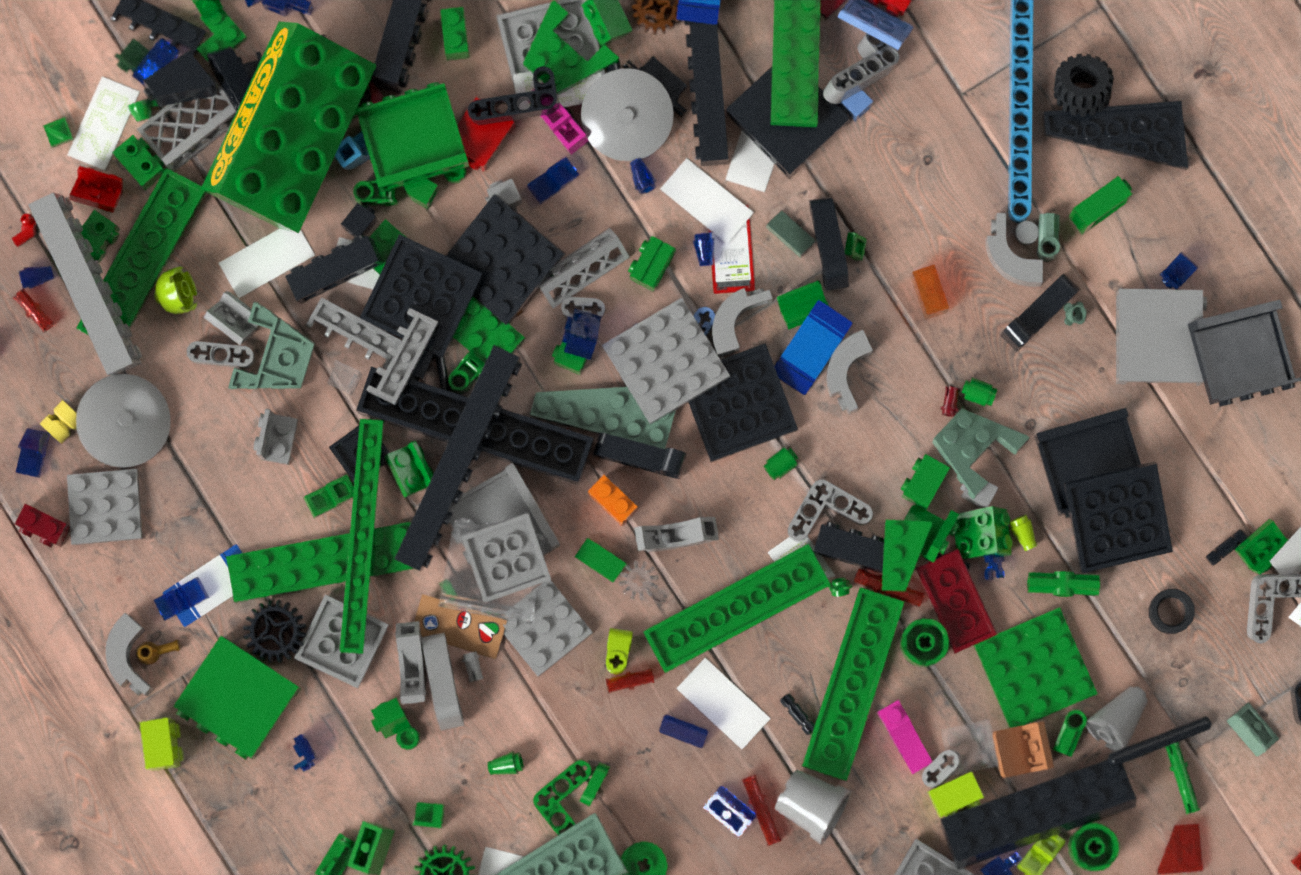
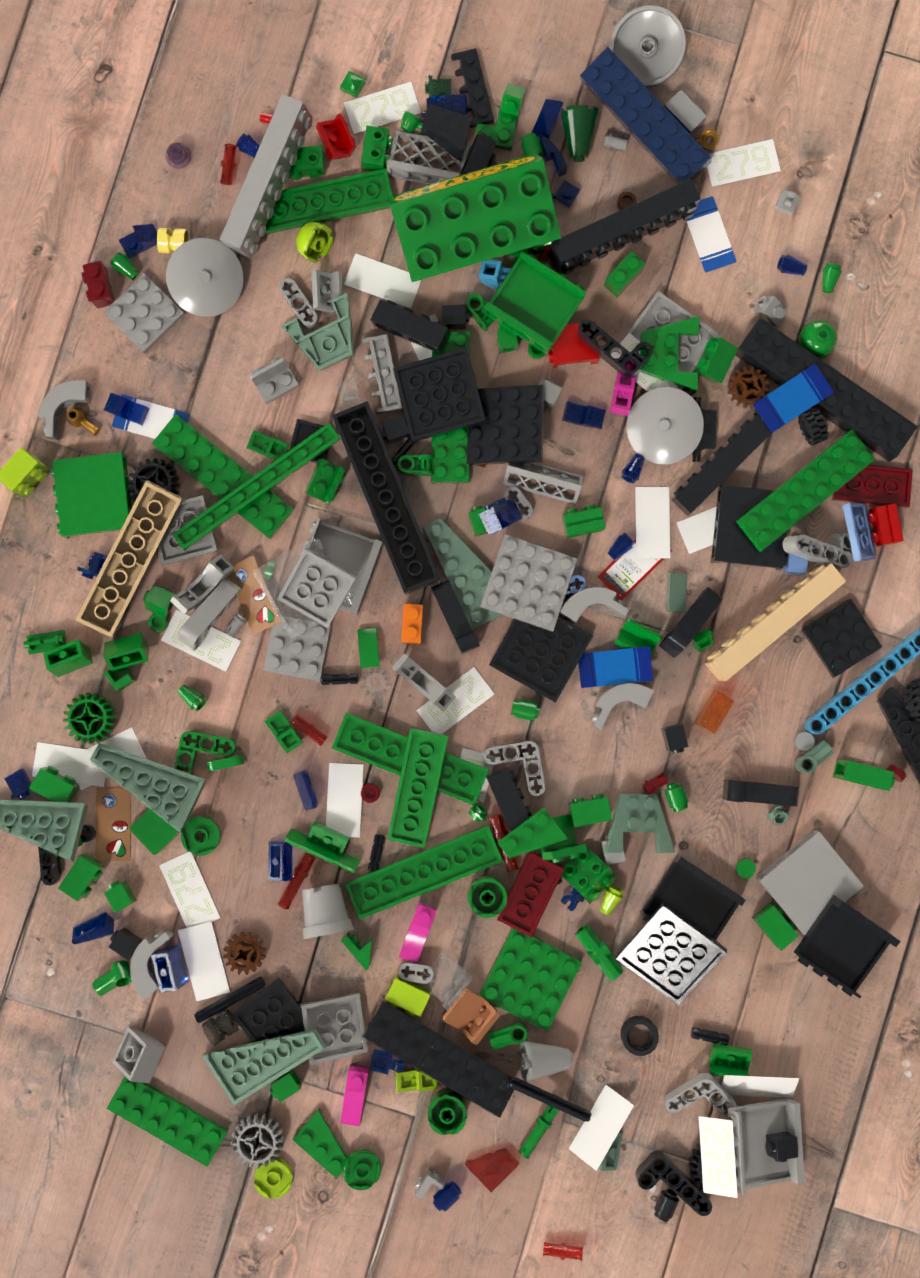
camera: 40 degrees right, 5 degrees up
light grey hinge [366,308,438,405] -> none
black brick [394,345,523,571] -> none
lime piece [606,628,633,675] -> none
light grey arch [985,213,1043,287] -> none
clear blue bracket [1160,252,1199,290] -> none
none -> tan brick [75,480,182,637]
none -> green brick [104,632,148,671]
none -> green cone [110,252,140,281]
none -> white sticker [161,610,241,672]
none -> green slope [264,710,303,753]
none -> green bracket [284,822,360,873]
none -> black axle [321,674,358,685]
none -> green slope [341,932,373,970]
none -> dark red tile [361,783,380,803]
none -> green plate [387,727,449,848]
none -> white sticker [416,667,494,734]
none -> green brick [521,133,544,158]
none -> clear blue plate [554,180,580,208]
none -> white sticker [569,1085,634,1171]
none -> black brick [661,724,689,754]
none -> tan brick [704,563,846,681]
none -> green tile [735,858,756,879]
none -> green brick [752,903,799,951]
none -> black plate [802,599,882,678]
none -> dark red tile [886,765,907,782]

